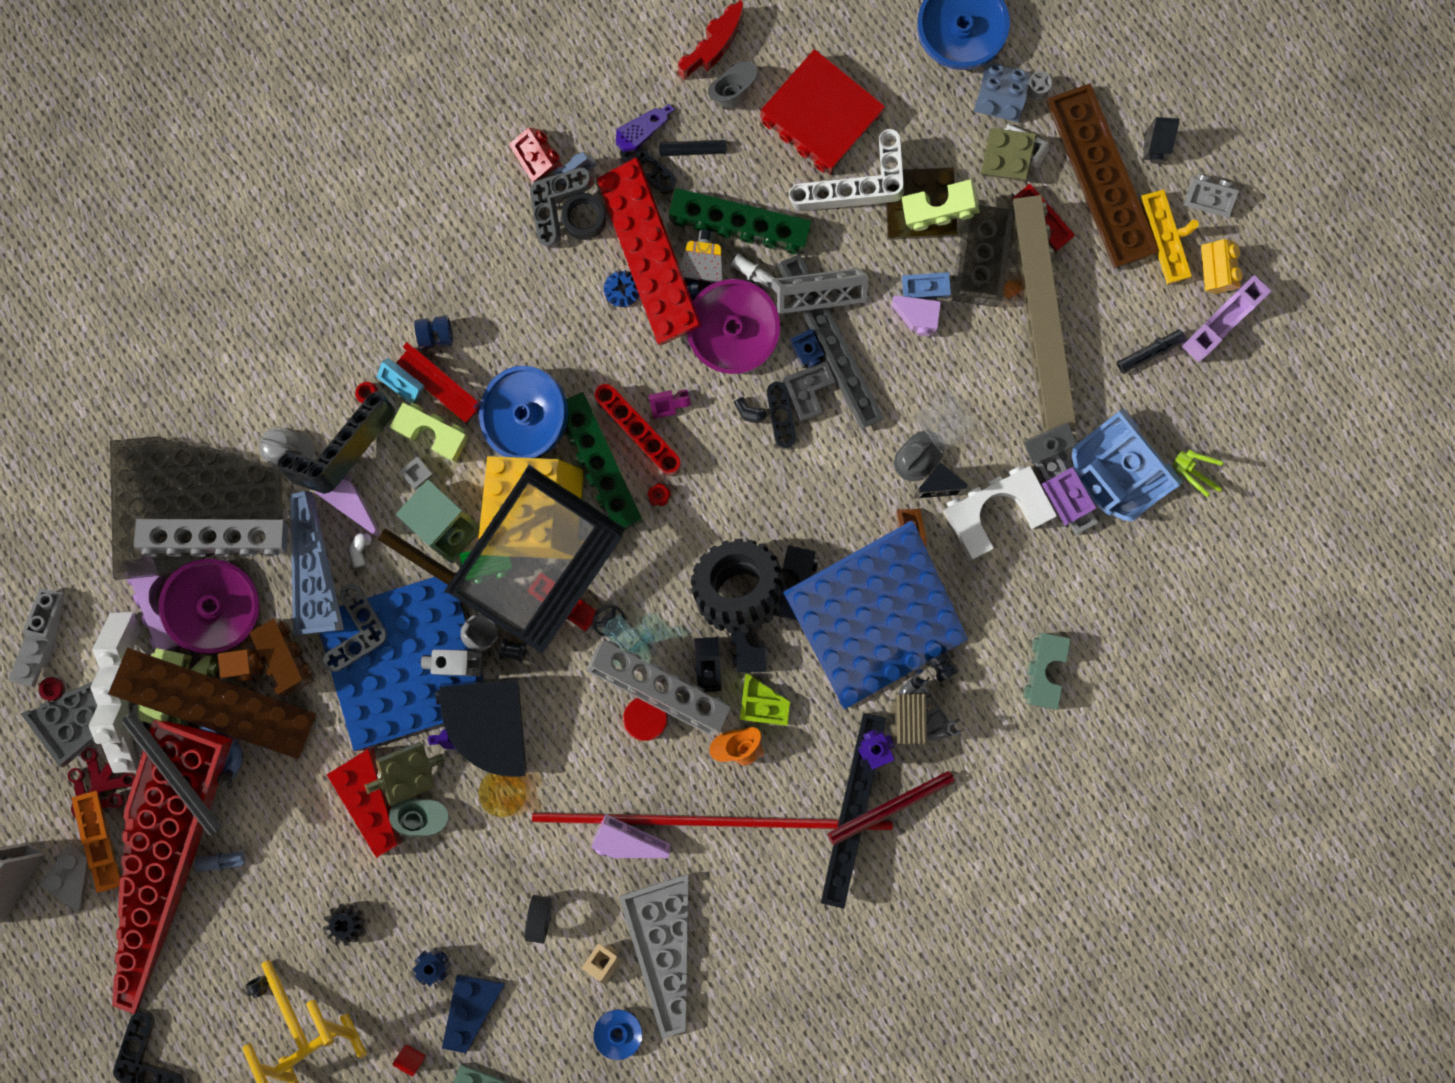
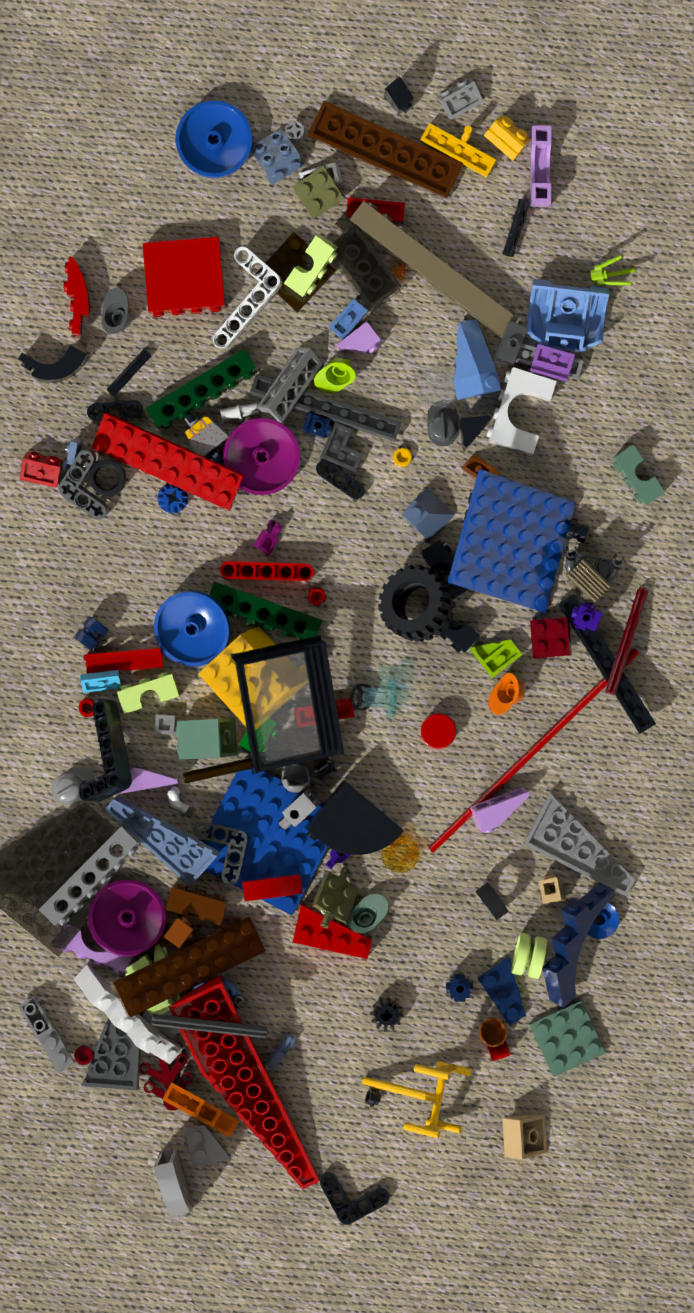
camera: 50 degrees left, 5 degrees up
light grey brick [586,641,731,736] -> none
dark purple piece [616,104,675,152] -> none
black slope [694,637,722,692] -> none
black arm [733,397,767,423] -> none
none -> black arch [18,345,89,383]
none -> red slope [242,874,303,902]
none -> lime piece [314,358,356,394]
none -> yellow tile [393,447,412,467]
none -> sand blue slope [401,488,455,542]
none -> medium blue wedge [453,319,501,400]
none -> dark orange hair [479,1017,508,1047]
none -> yellowish green wheel [511,932,547,979]
none -> dark red plate [530,617,572,659]
none -> dark blue arch [542,883,615,1008]

